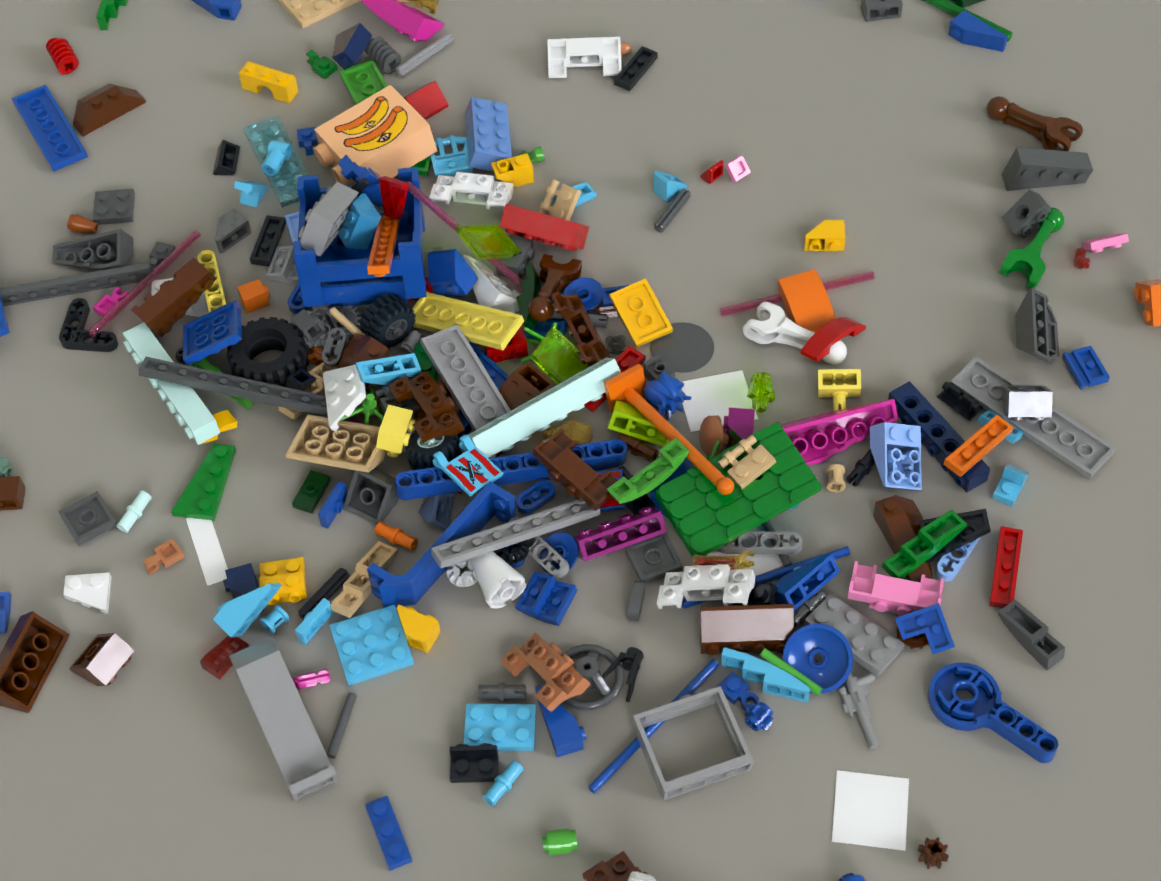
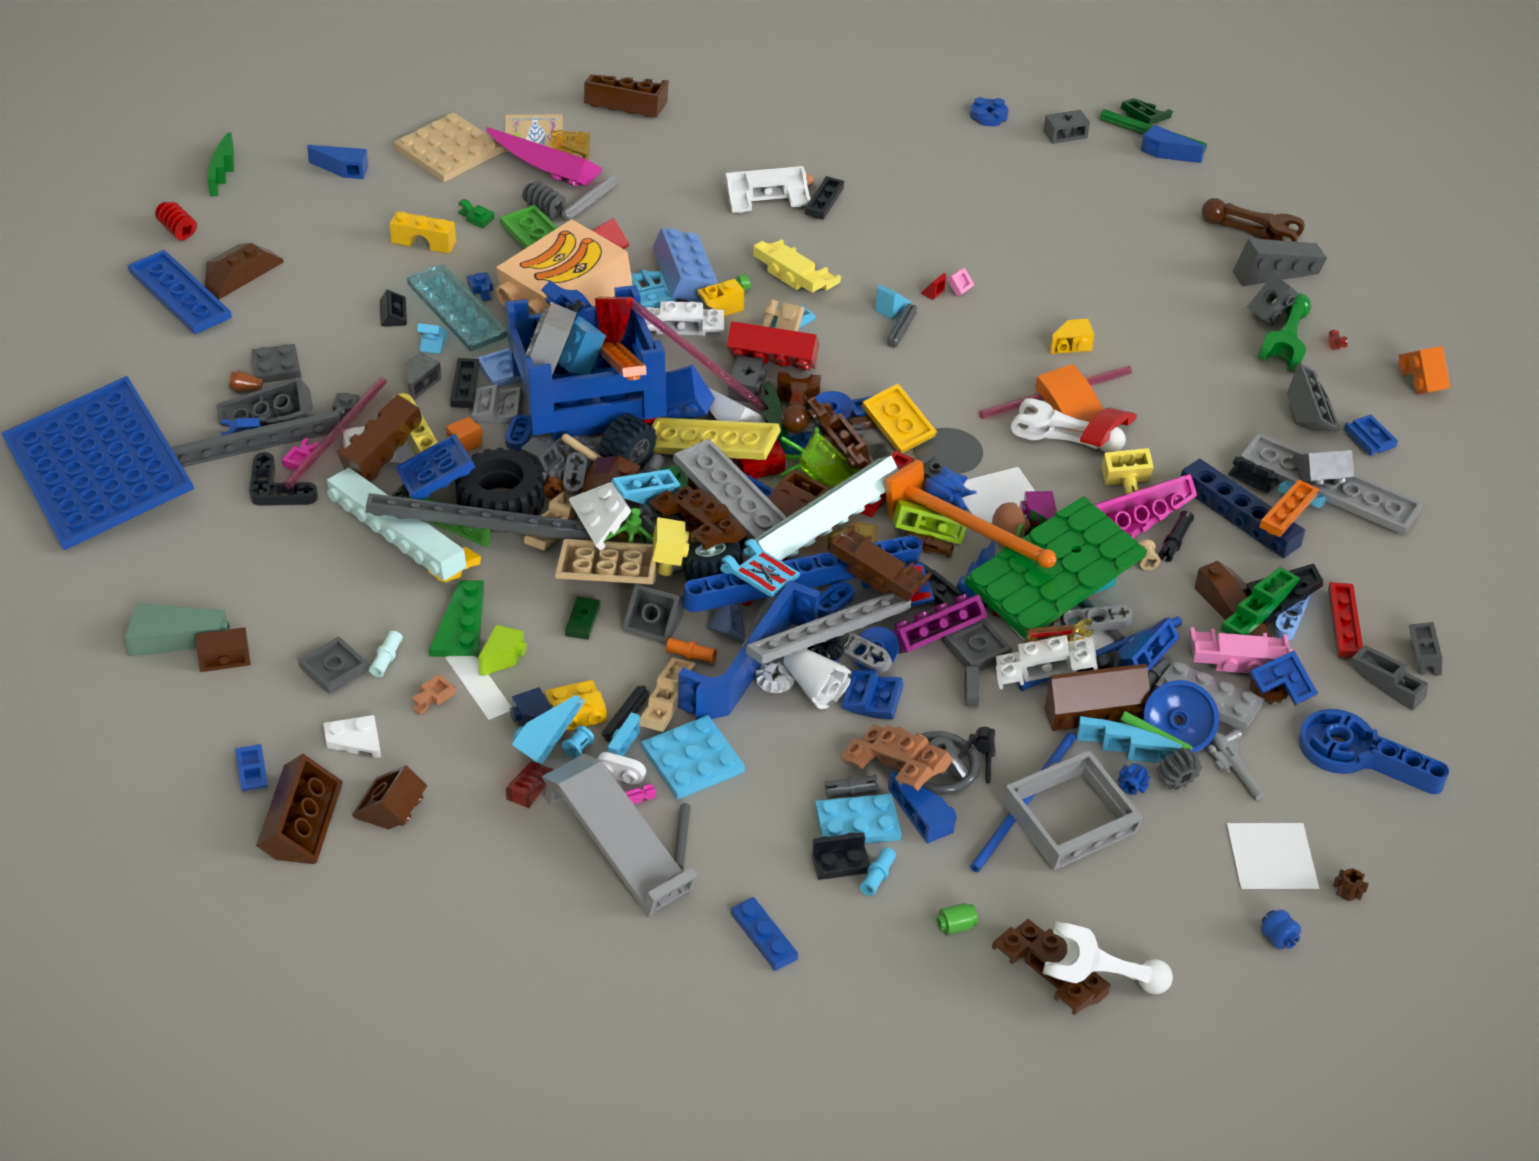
camera: 15 degrees left, 10 degrees down
medium azure piece [261,140,292,177] -> none
black slope [286,368,316,390] -> none
blue plate [318,481,348,529] -> none
dark blue slope [332,23,373,70] -> none
yellow slope [397,605,441,654] -> none
clear neon green piece [455,224,521,259] -> none
bright green slope [607,438,689,504] -> none
blue plate [717,672,759,711] -> none
tan plate [718,435,776,489] -> none
clear neon green rock [747,372,776,414] -> none
light blue slope [870,422,922,491] -> none
medium azure slope [992,464,1029,507] -> none
bright pink plate [1082,233,1129,253] -> none
none -> blue plate [221,418,262,436]
none -> lime slope [478,624,527,676]
none -> white plate [597,752,646,785]
none -> light yellow bracket [753,239,841,293]
none -> dark grey gear [1157,748,1202,790]
none -> dark grey hinge [1409,622,1442,676]

